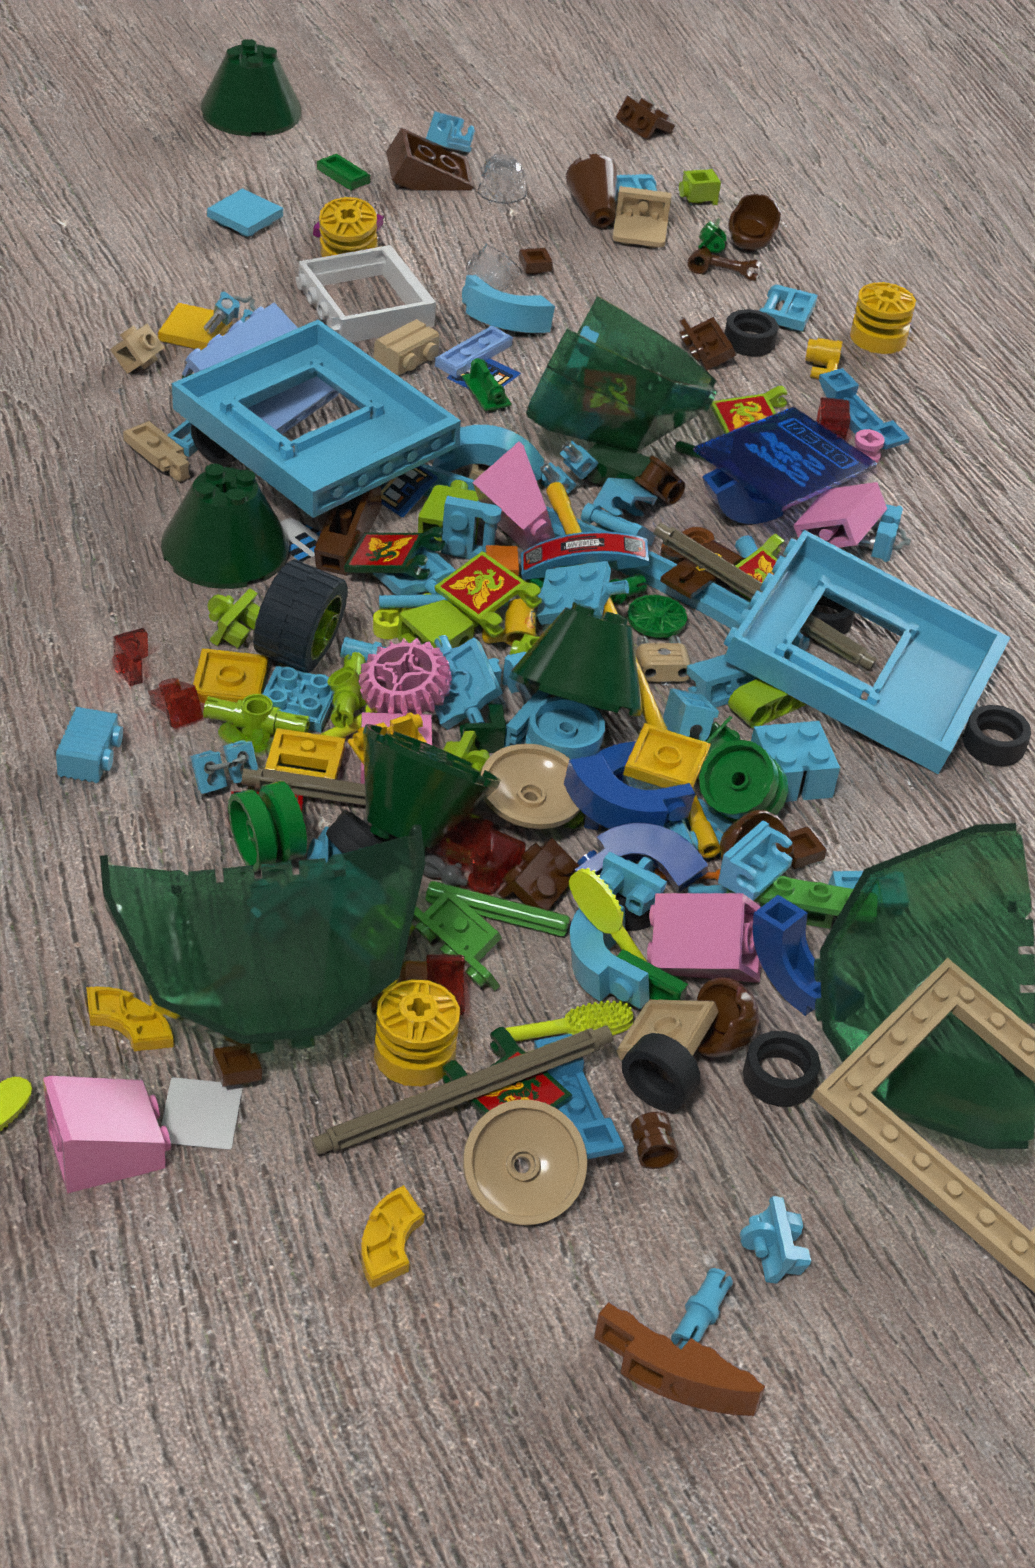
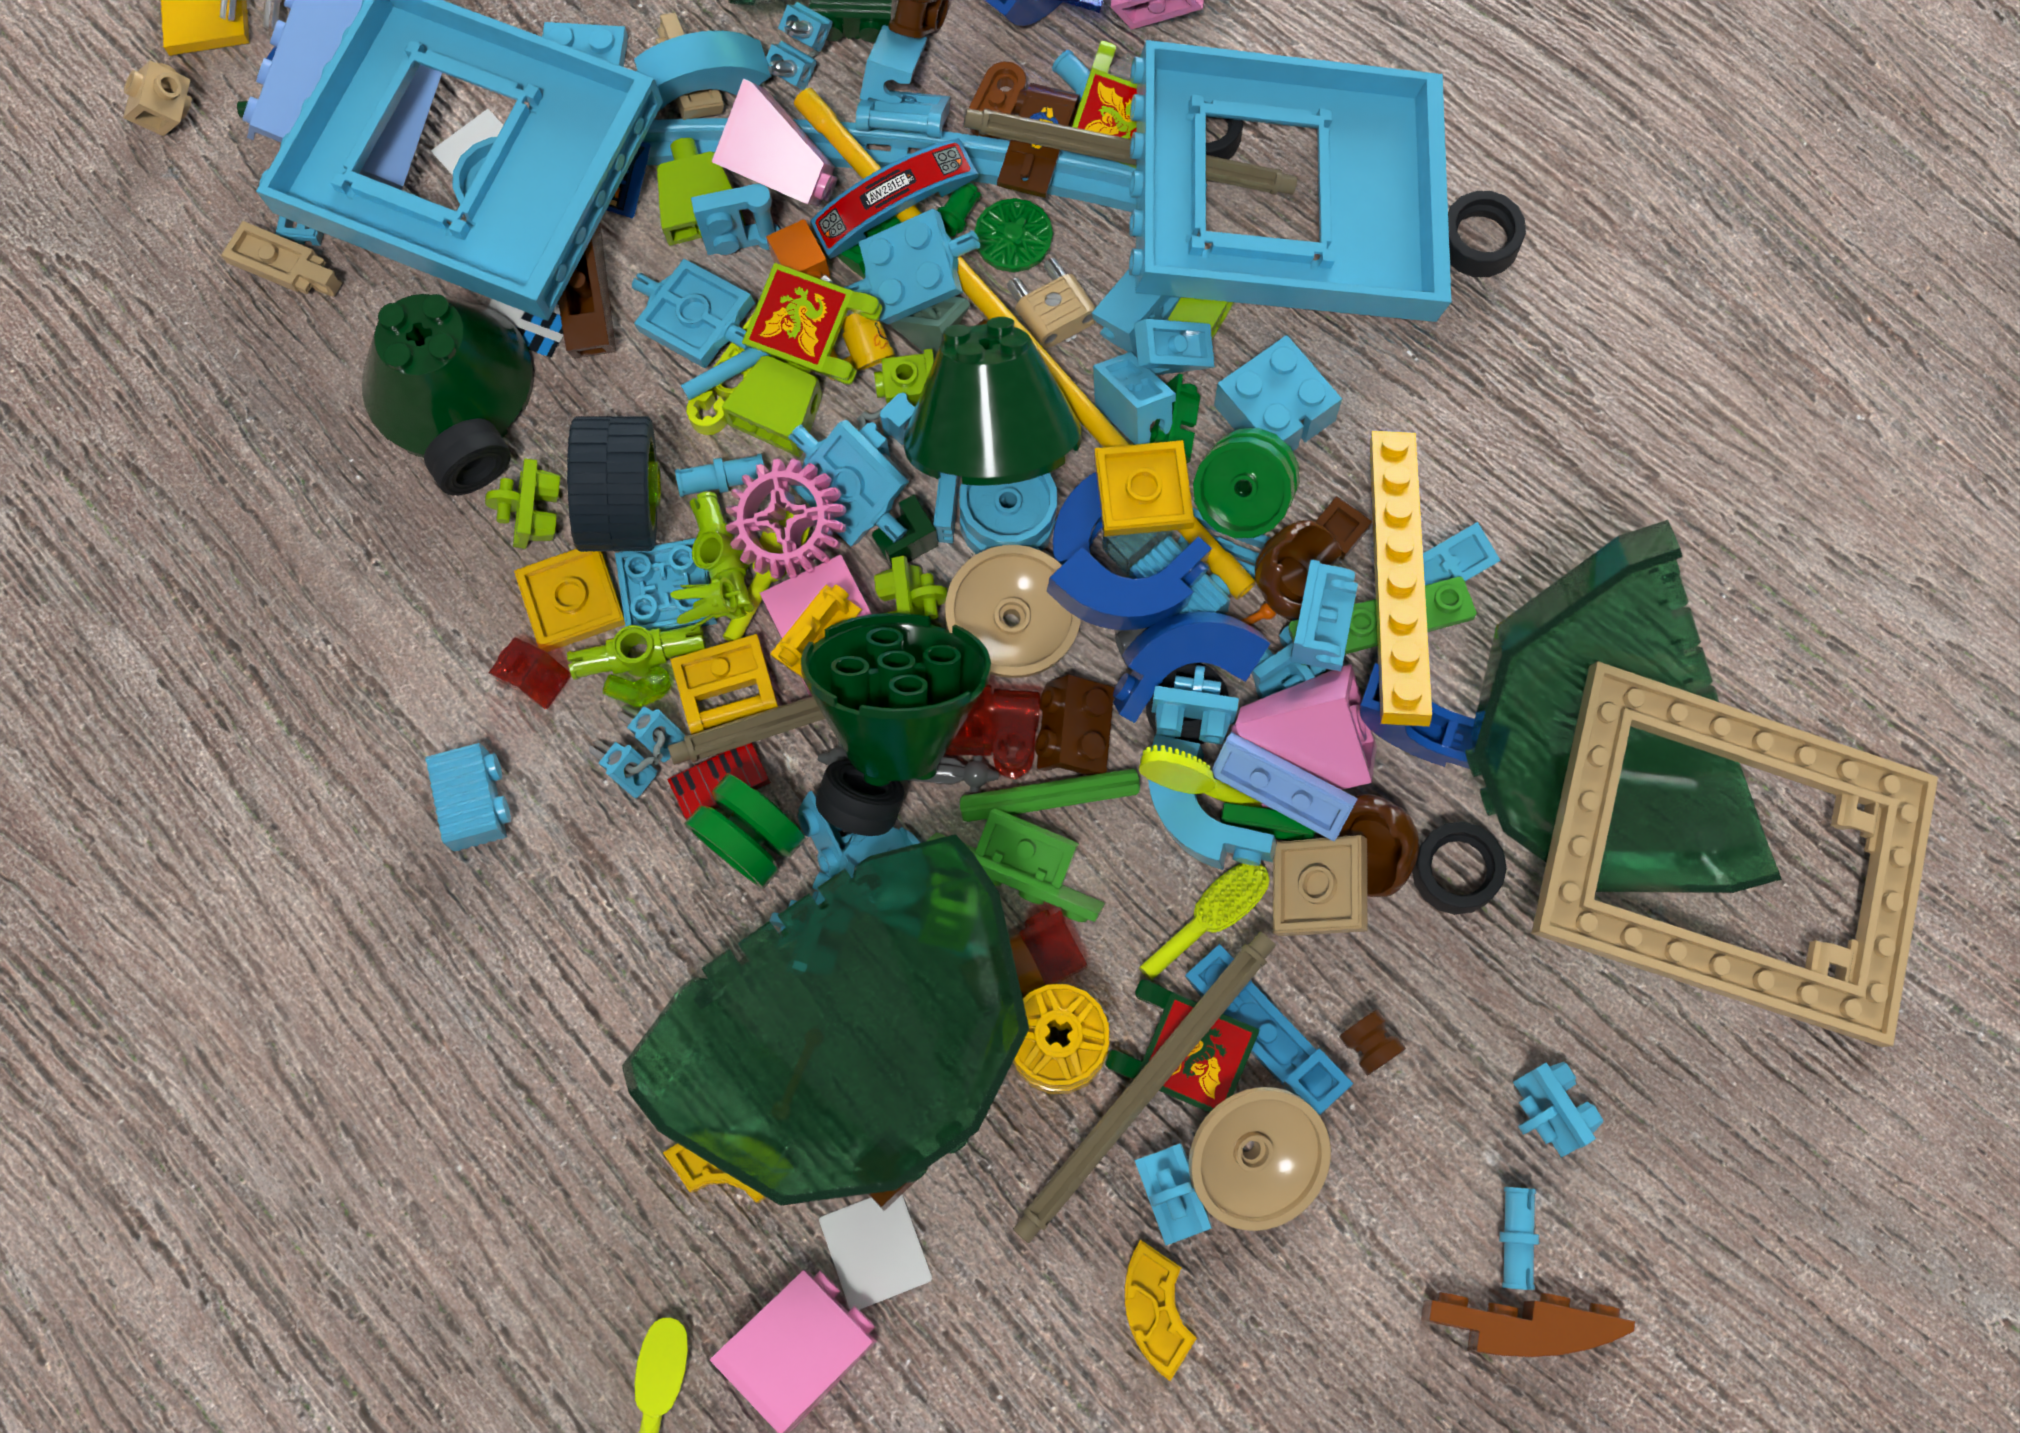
camera: 15 degrees left, 30 degrees up
clear red bracket [112,628,148,686] -> none
flag [344,527,446,580] -> none
black tyre [622,1033,700,1111] -> none
none -> black tyre [424,418,511,496]
none -> lime piece [670,578,741,631]
none -> medium azure slope [1134,319,1215,375]
none -> medium azure hips [1135,1143,1213,1245]
none -> light blue tile [1211,732,1358,842]
none -> yellow plate [1370,431,1432,727]

